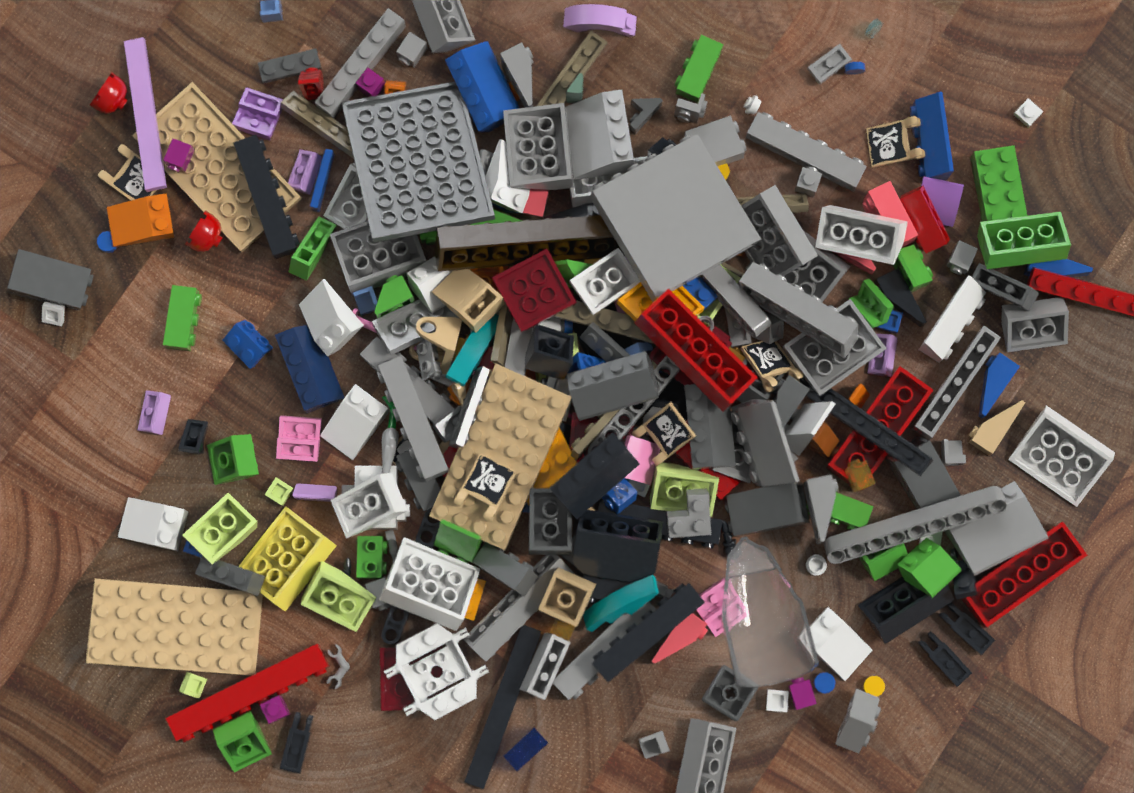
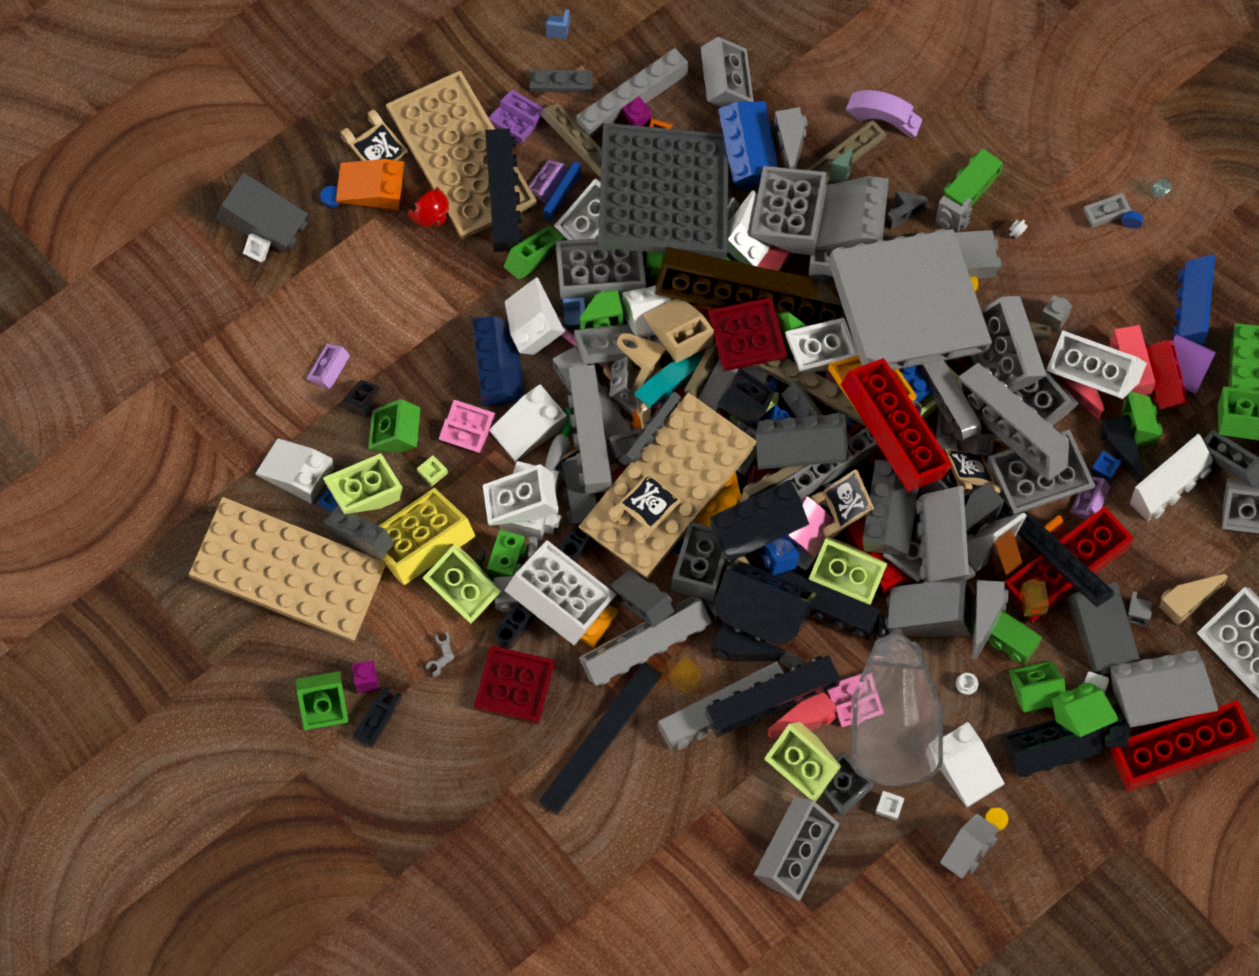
camera: 15 degrees right, 15 degrees down
red cylinder [89,72,128,114] -> none
lavender tile [124,37,167,192] -> none
magenta brick [163,138,194,173] -> none
bright green brick [163,285,202,351] -> none
red brick [166,644,330,743] -> none
yellowish green plate [179,672,207,699] -> none
blue bracket [222,320,273,369] -> none
lavender slope [293,484,337,502] -> none
red slope [298,68,324,100] -> none
white piece [384,624,489,720] -> none
light grey brick [396,32,427,67] -> none
bright green slope [434,519,483,564] -> none
clear blue brick [504,727,548,771] -> none
light grey brick [519,633,570,700] -> none
tan brick [538,567,596,627] -> none
teal slope [583,575,659,632] -> none
light grey panel [638,731,670,759] -> none
light grey brick [667,488,711,538] -> none
light grey brick [746,112,867,192] -> none
magenta brick [788,677,817,710] -> none
blue tile [814,672,835,693] -> none
light grey beam [824,486,1007,564] -> none
bright green bracket [849,279,894,328] -> none
flag [866,116,925,168] -> none
light grey brick [912,326,1001,440] -> none
black hinge [918,631,972,687] -> none
black hinge [938,603,995,656] -> none
light grey brick [946,240,978,275] -> none
blue slope [979,352,1020,419] -> none
none -> yellowish green slope [764,722,841,802]

